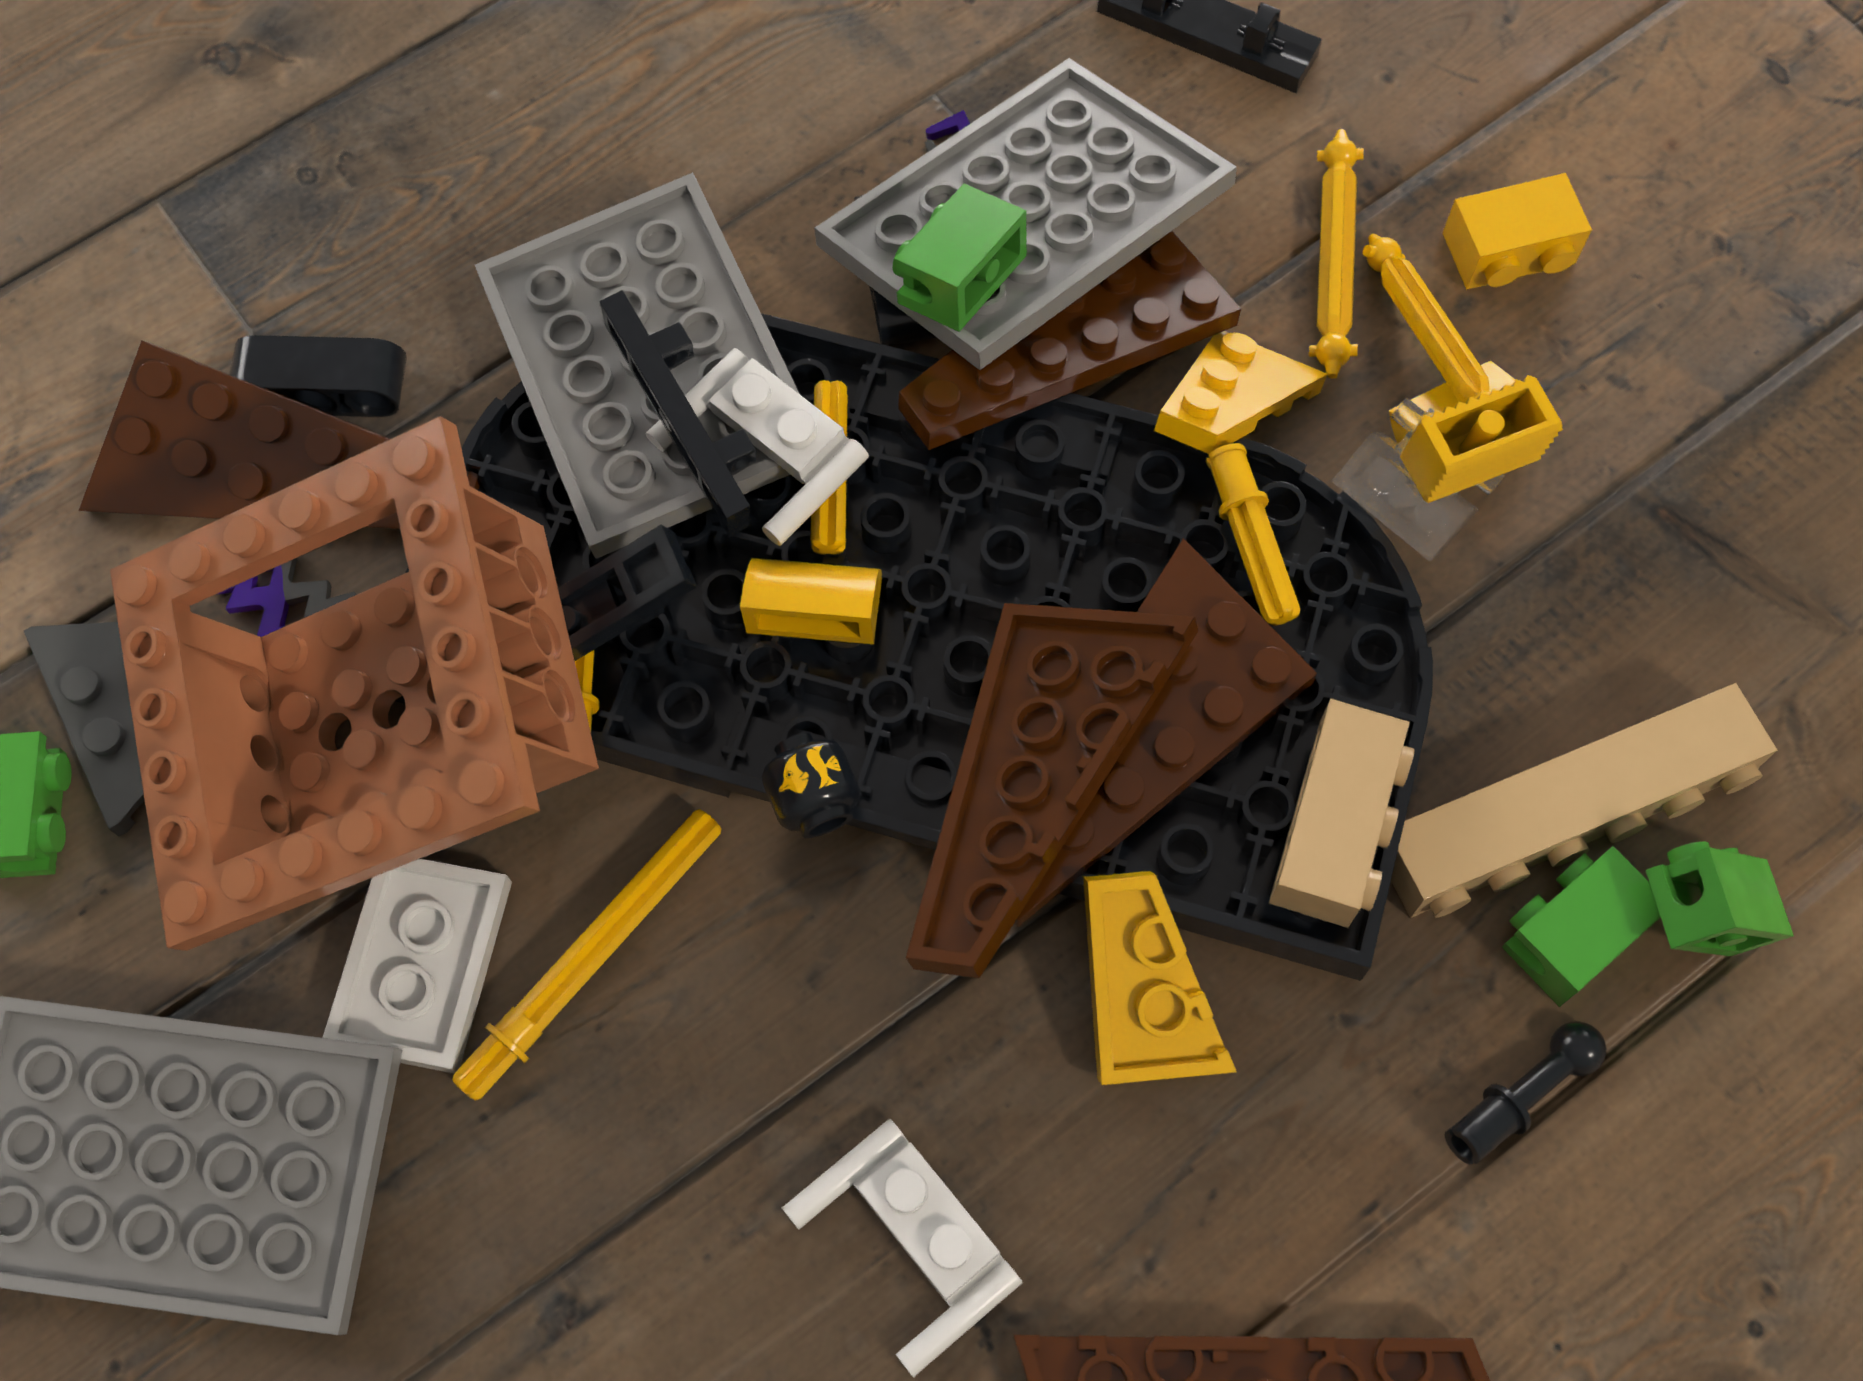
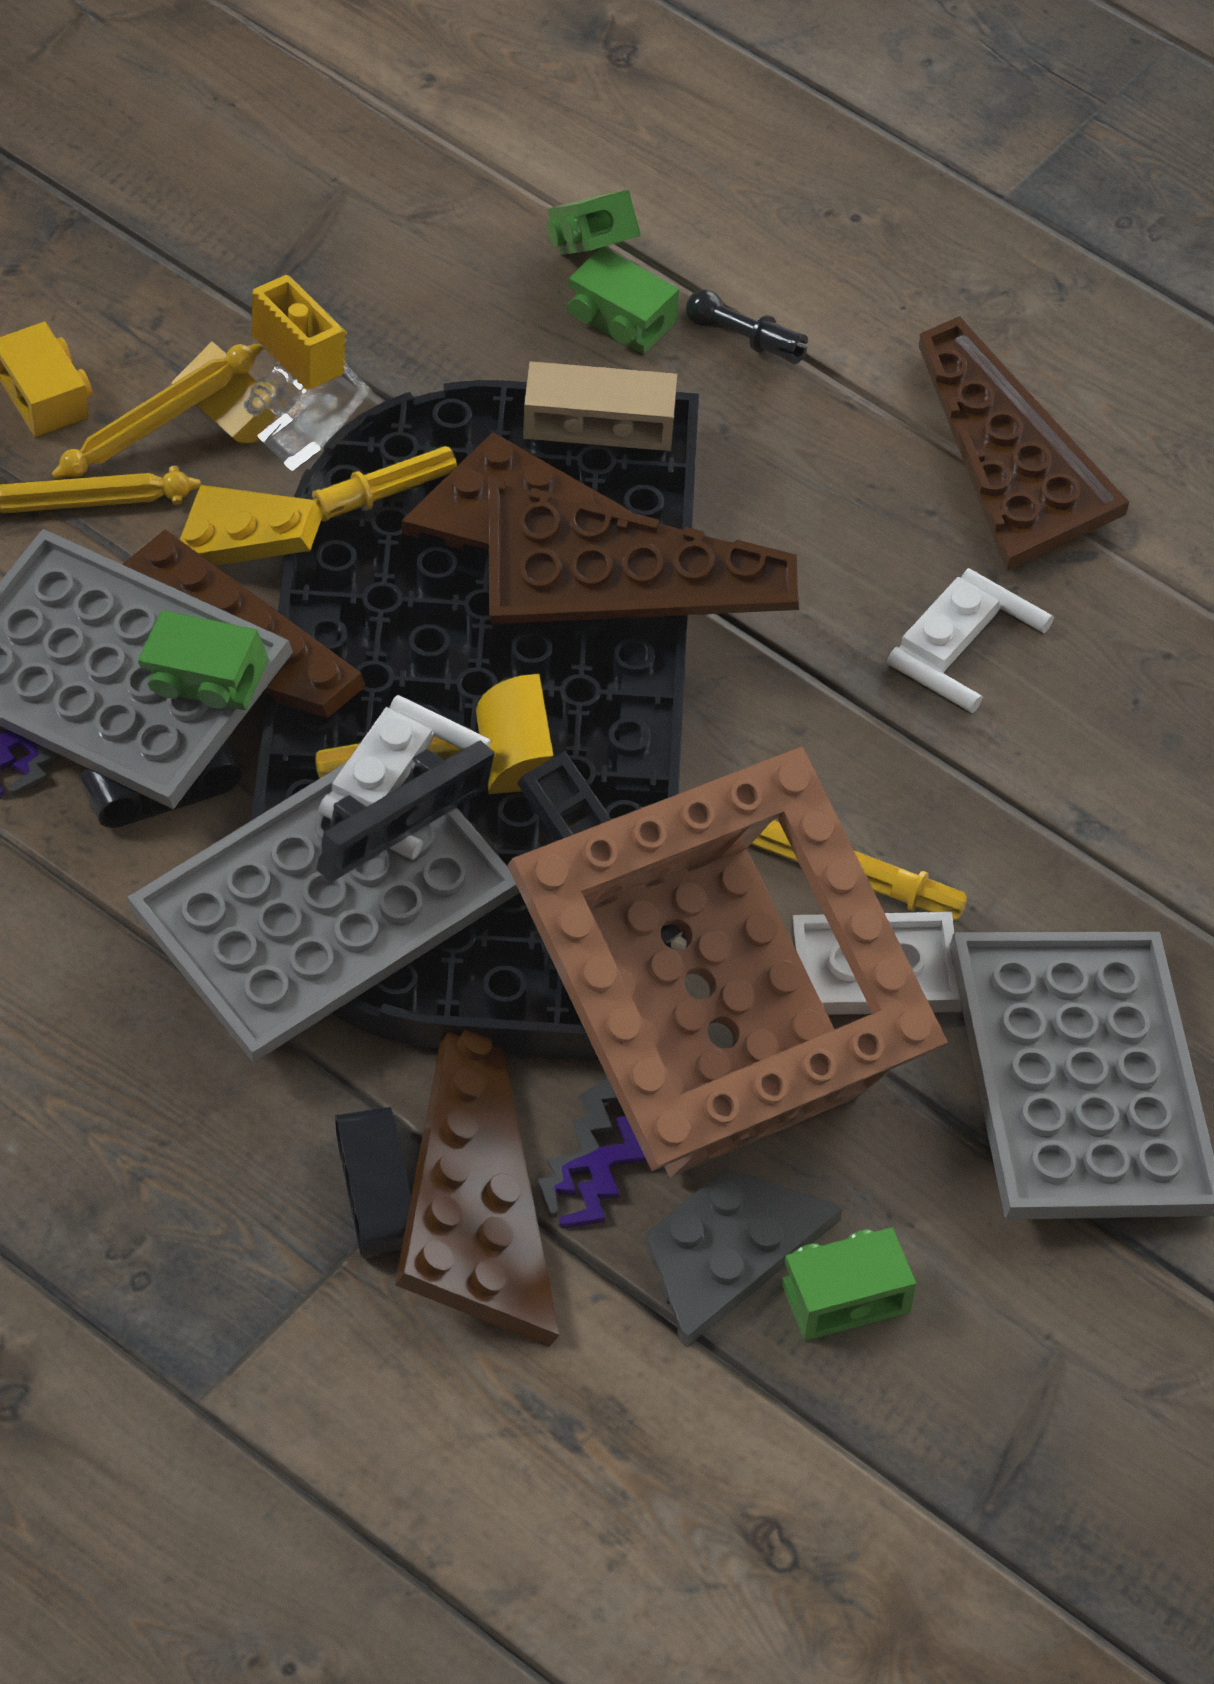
camera: 110 degrees left, 15 degrees down
black head [761,733,861,838] -> none
yellow wing [1083,871,1237,1085] -> none
tan brick [1391,683,1777,918] -> none

